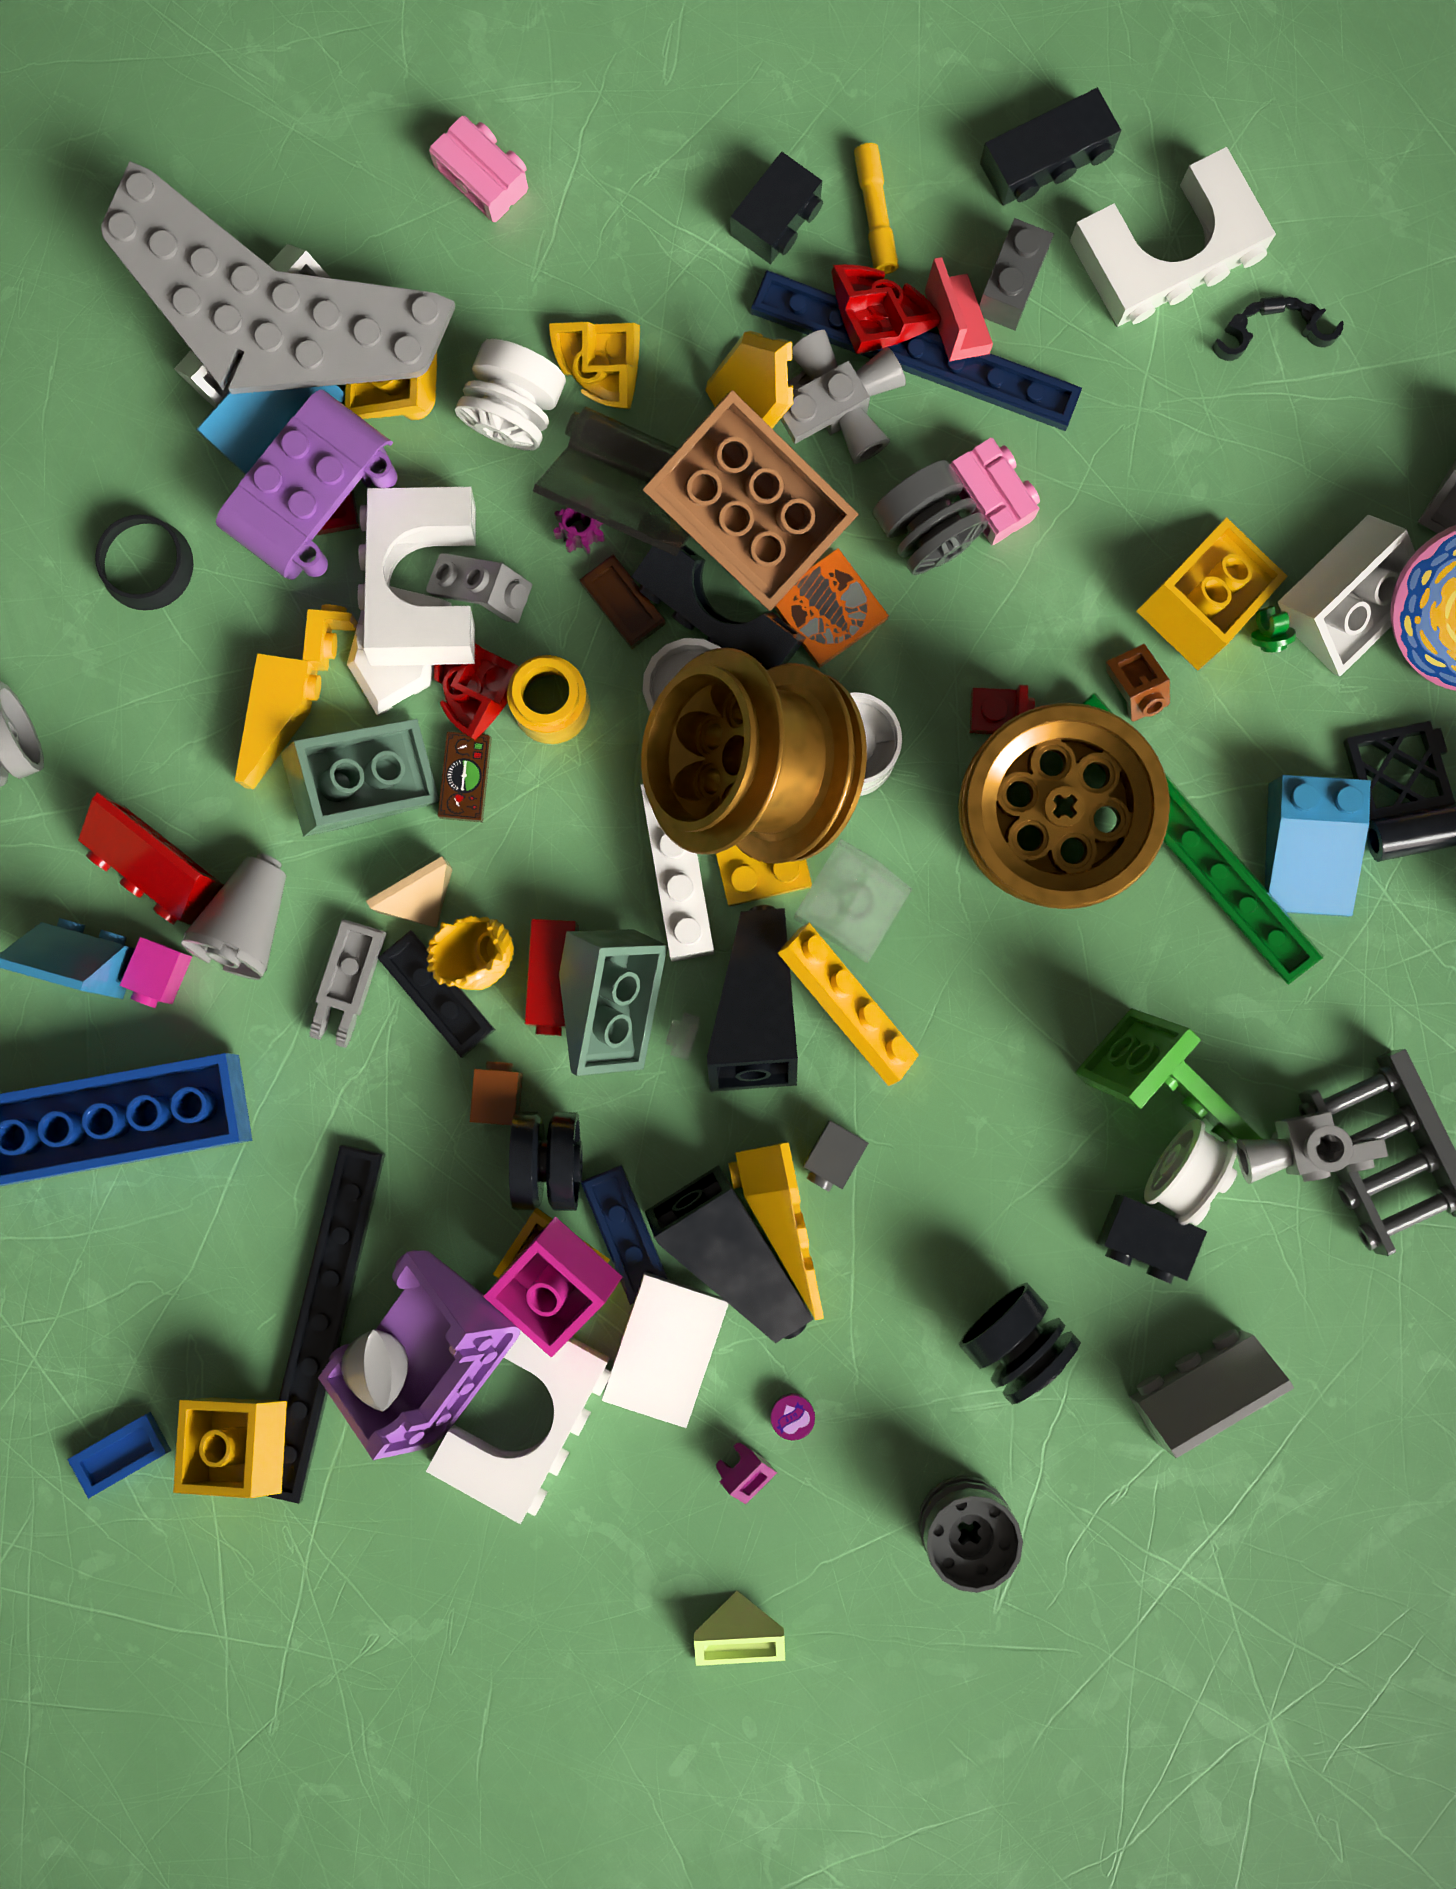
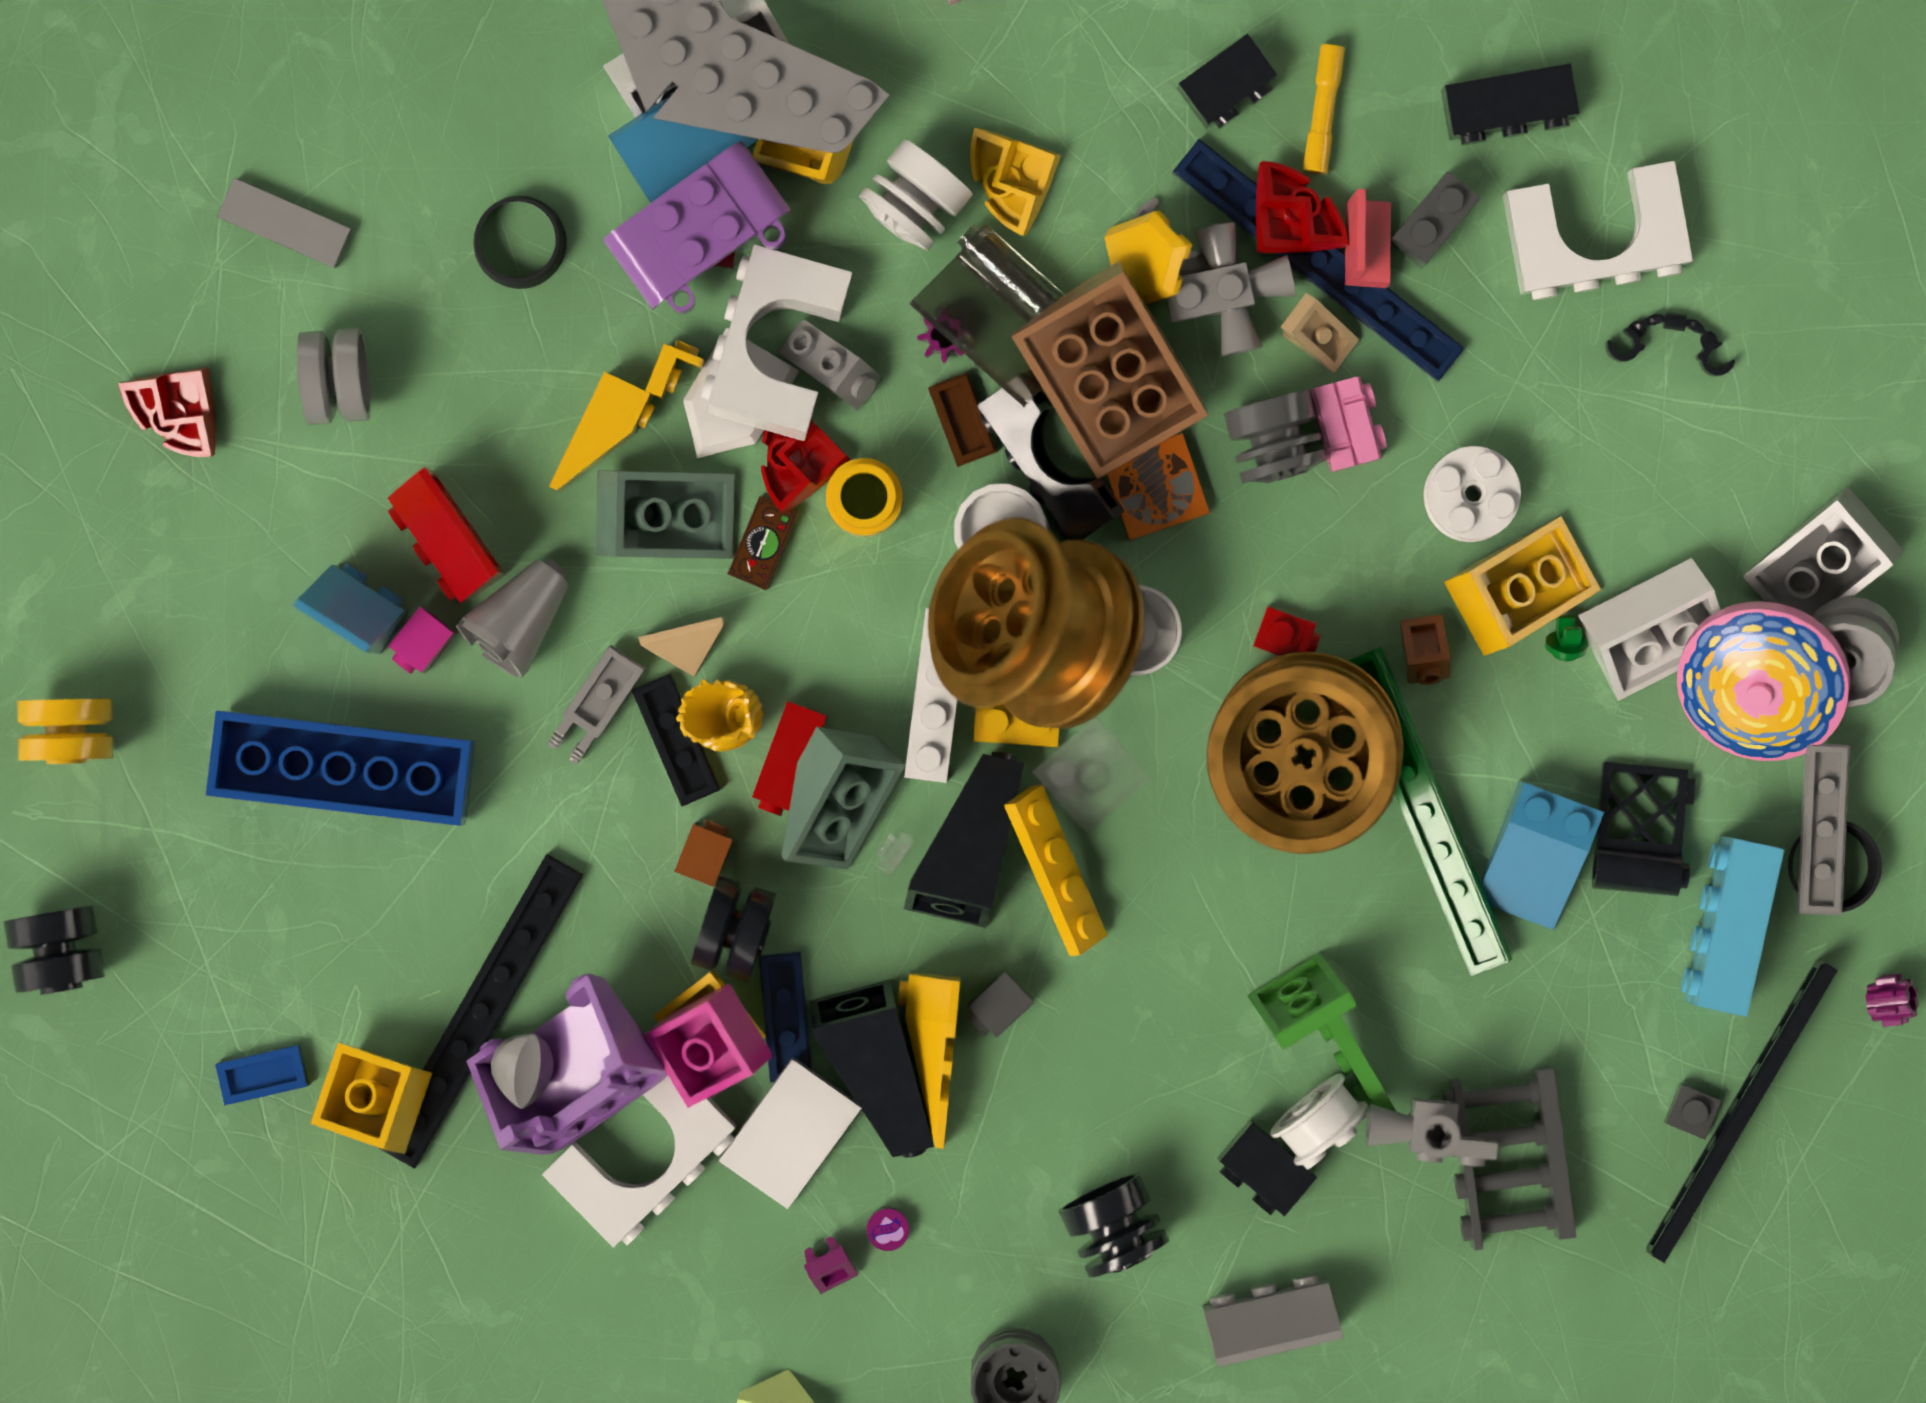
camera: 15 degrees right, 5 degrees up
none -> tan slope [1281,293,1359,373]
none -> white wheel [1423,446,1521,542]

